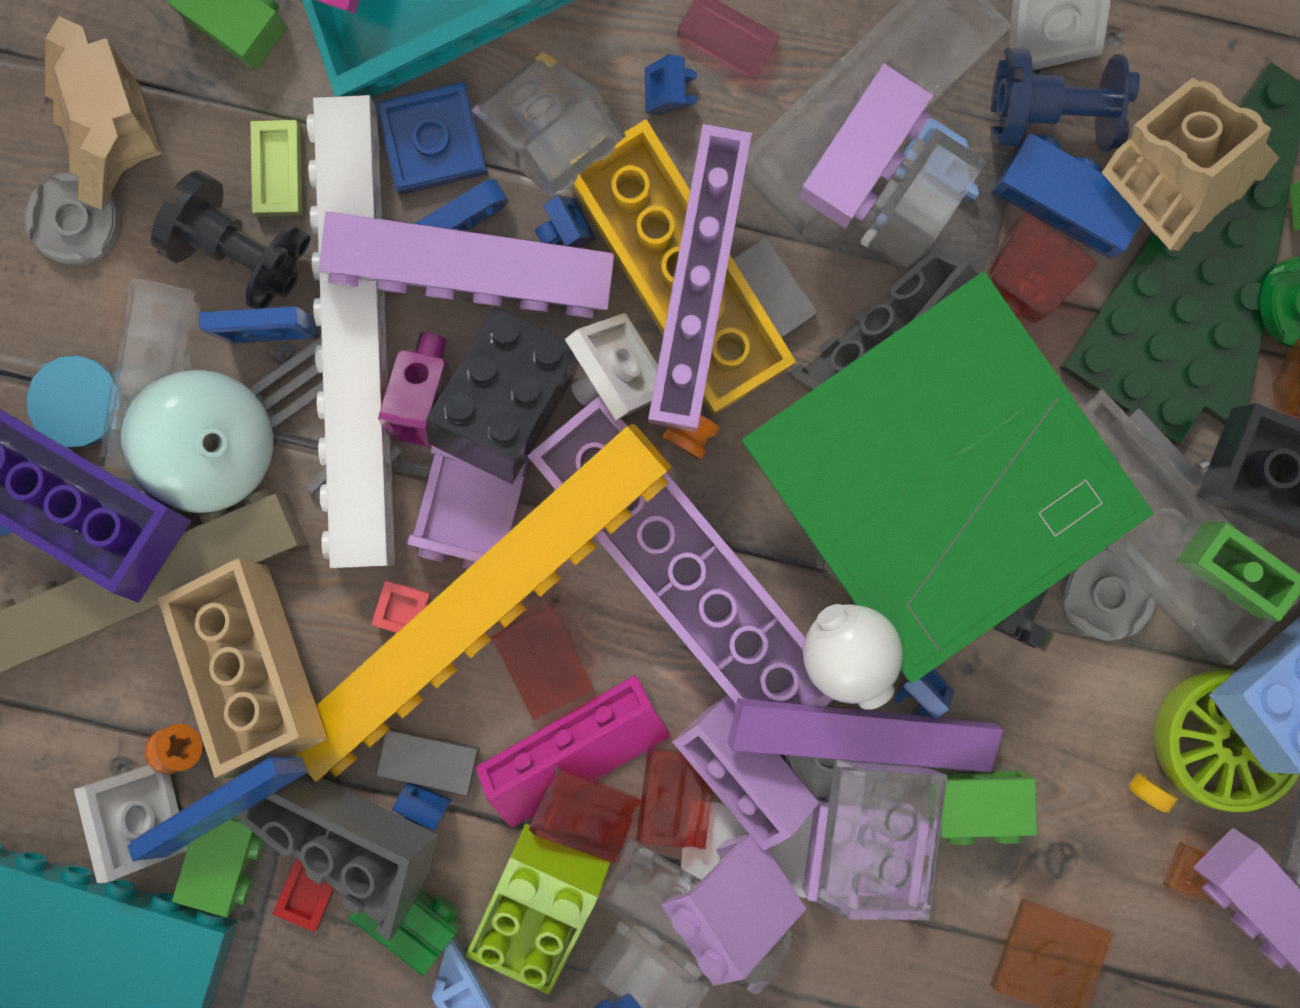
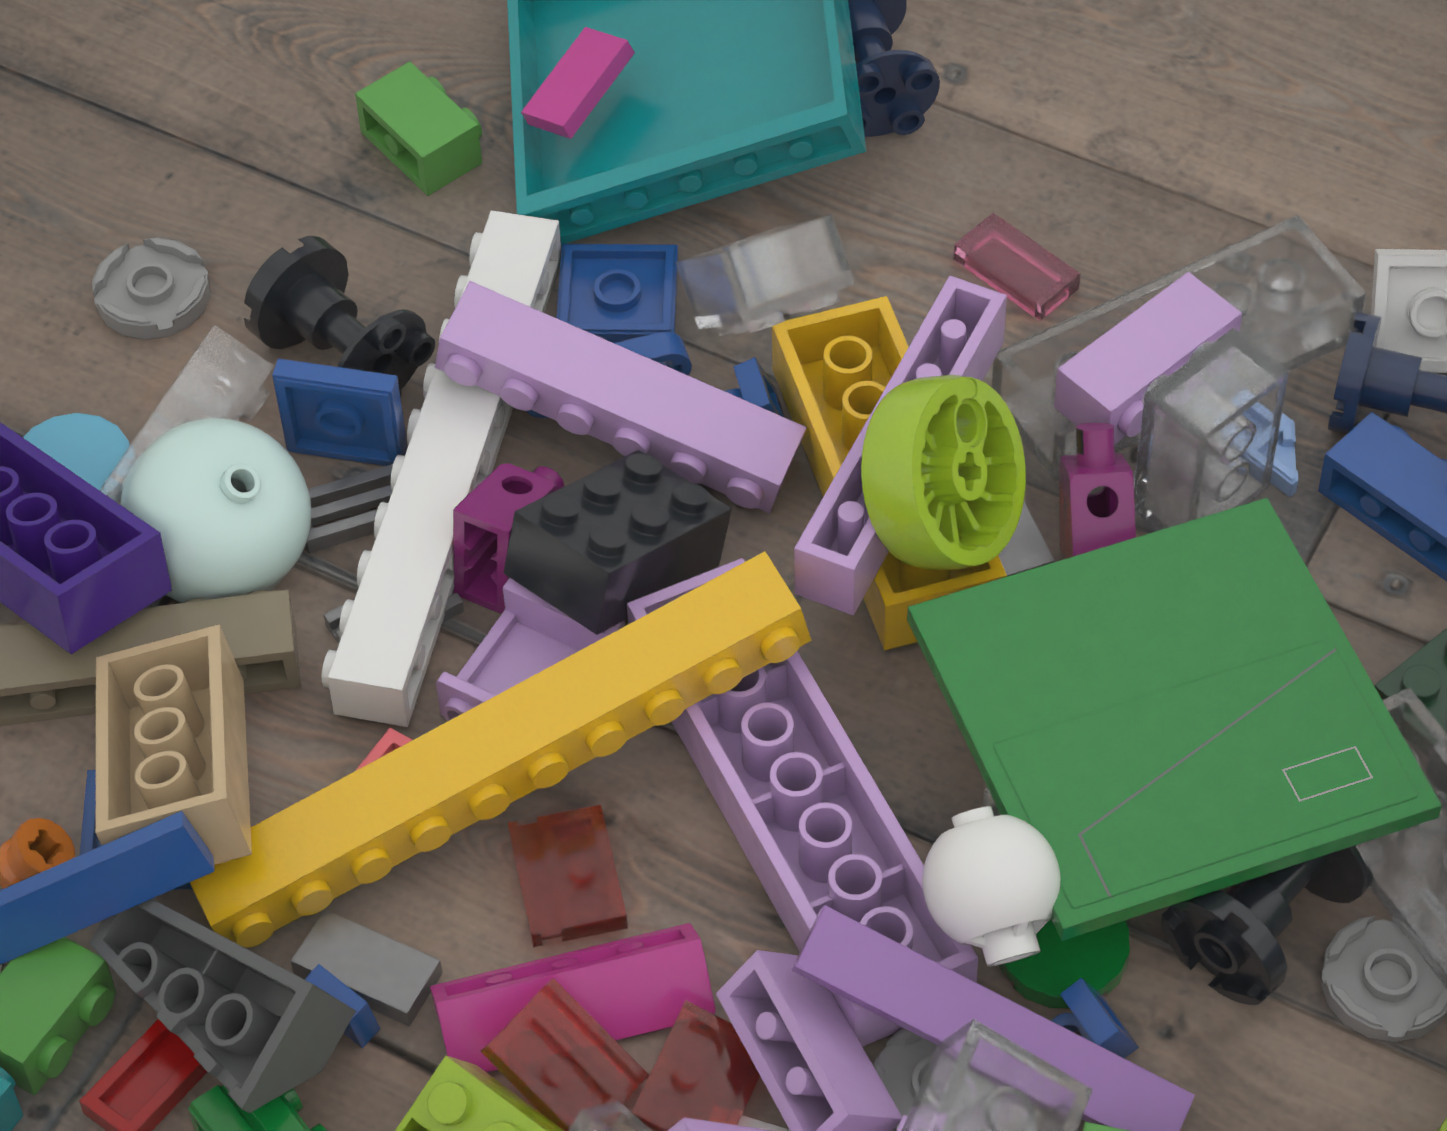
camera: 15 degrees right, 35 degrees down
tan slope [45,16,162,210] -> none
yellowish green tile [250,120,303,217] -> none
white tile [565,313,658,421] -> none
blue tile [645,54,697,116] -> none
orange wheel [662,415,720,460] -> none
clear red torso [987,212,1099,324] -> none
none -> lime piece [861,375,1026,570]
none -> magenta torso [1059,423,1136,559]

